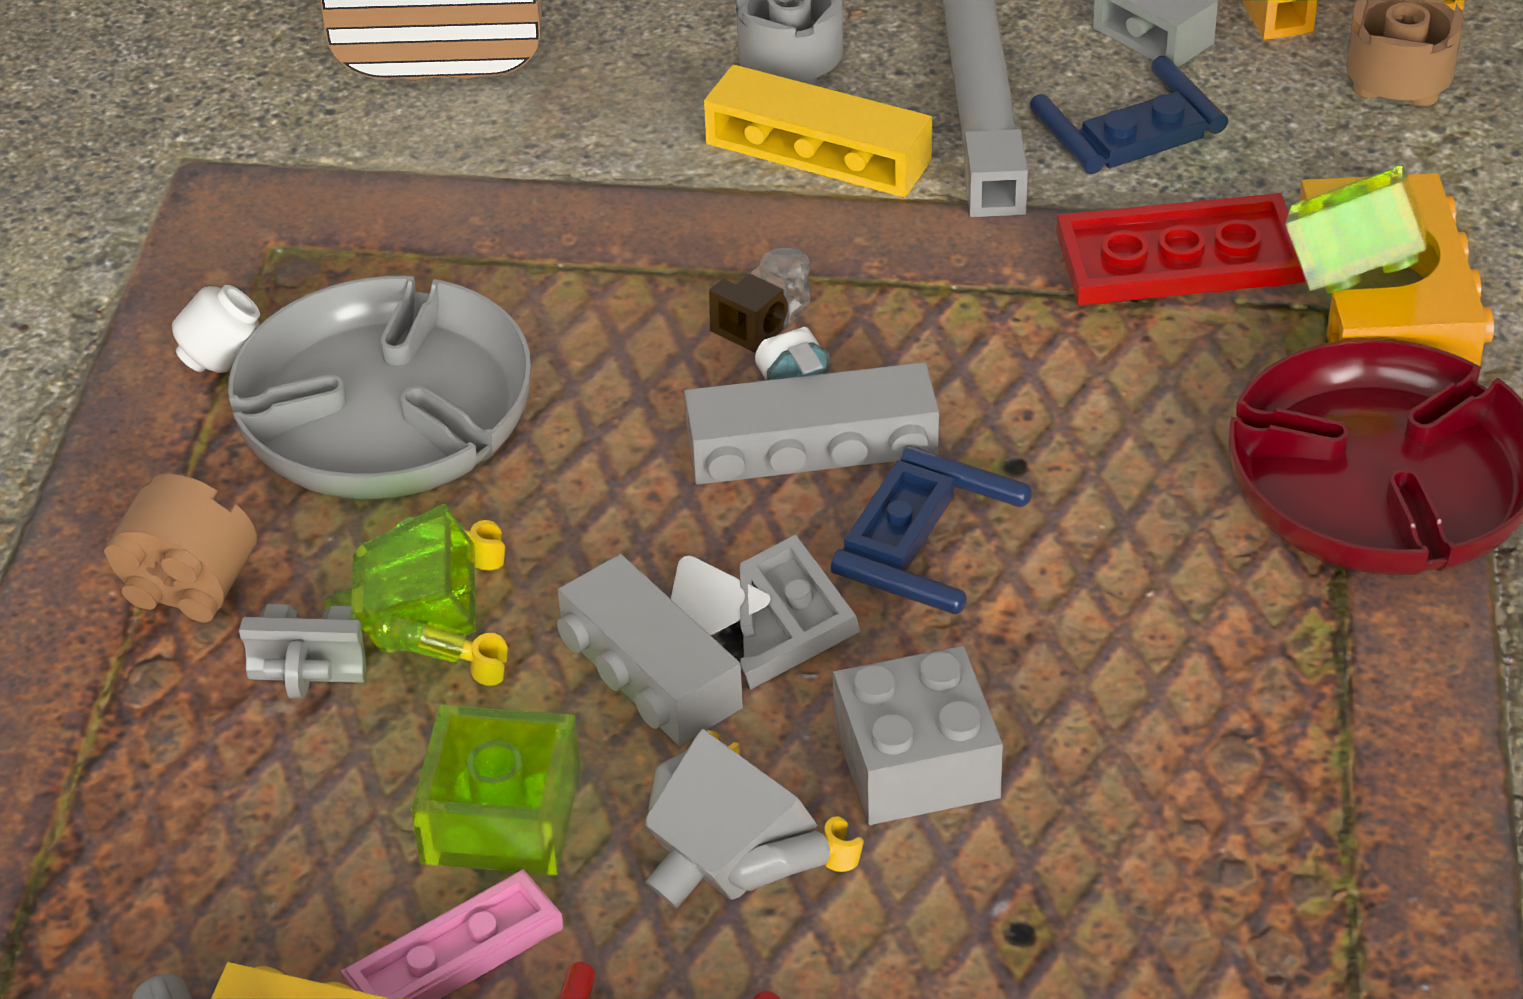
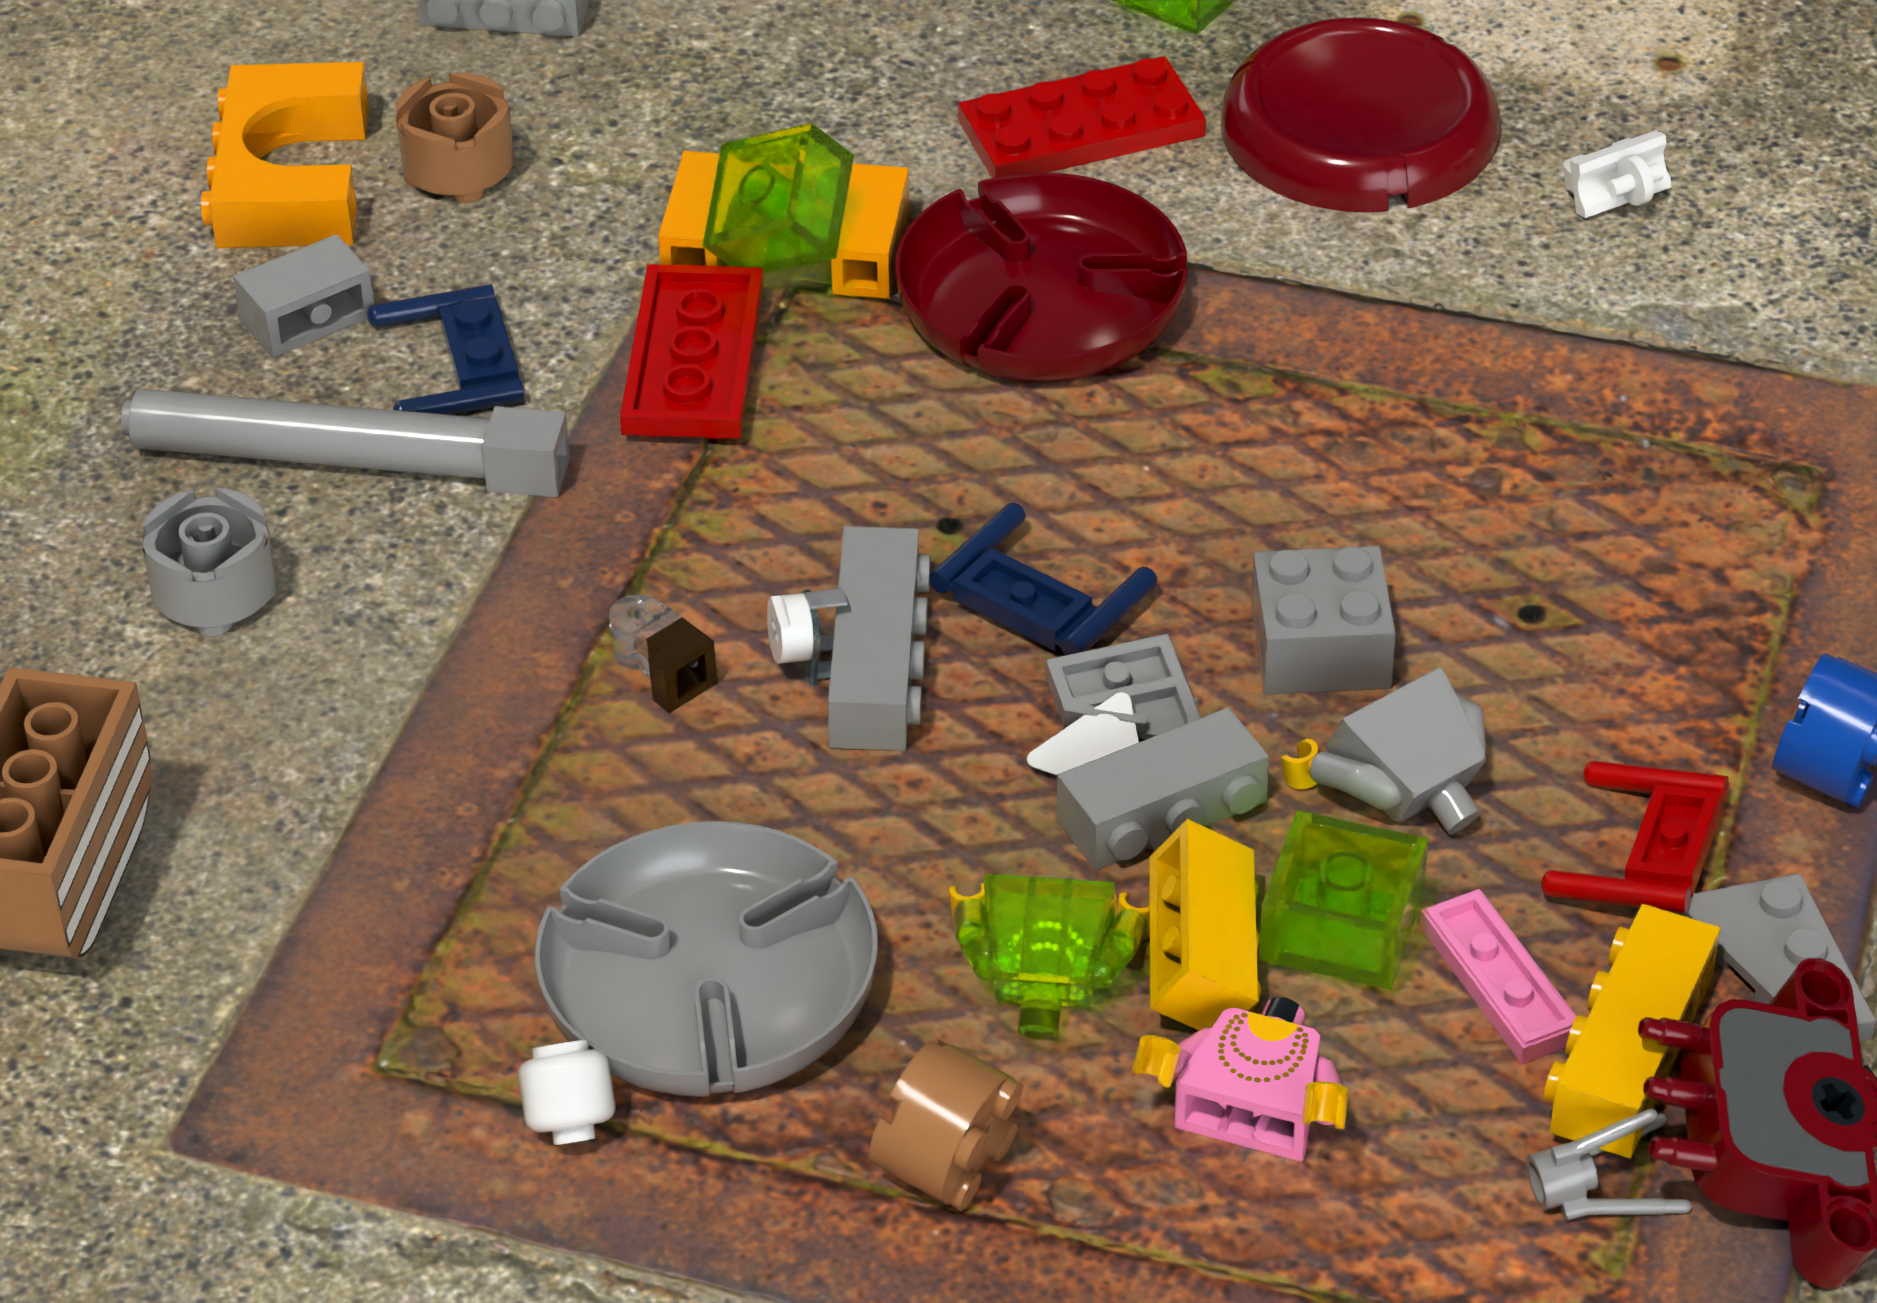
camera: 80 degrees left, 0 degrees up
light grey hips [239,604,367,699] -> none
yellow brick [704,64,932,198] -> none
none -> bright pink torso [1131,997,1349,1162]
none -> yellow brick [1149,819,1261,1030]

